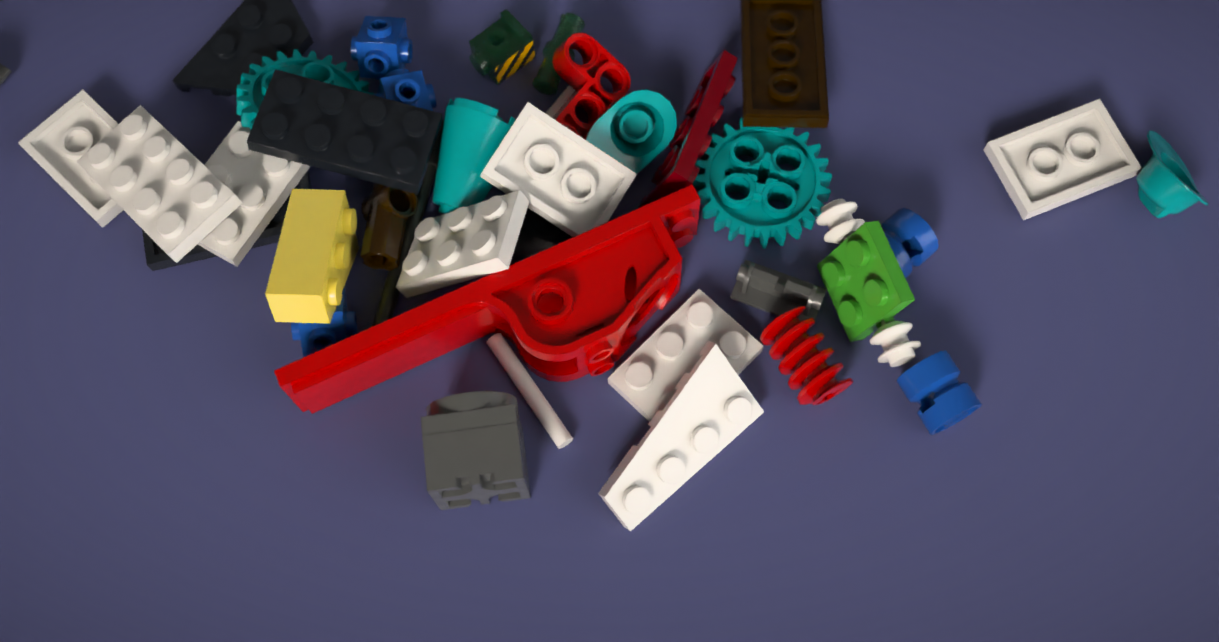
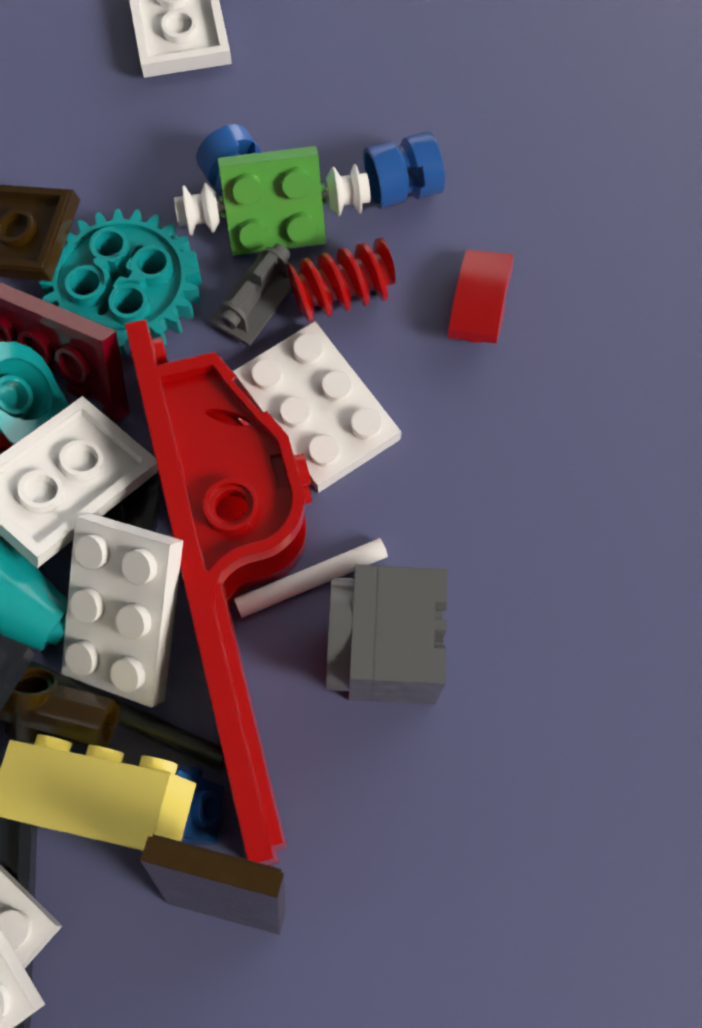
camera: 85 degrees left, 0 degrees up
white wing [598,341,764,531] -> none
none -> tile [140,834,285,935]
none -> red slope [448,250,514,344]

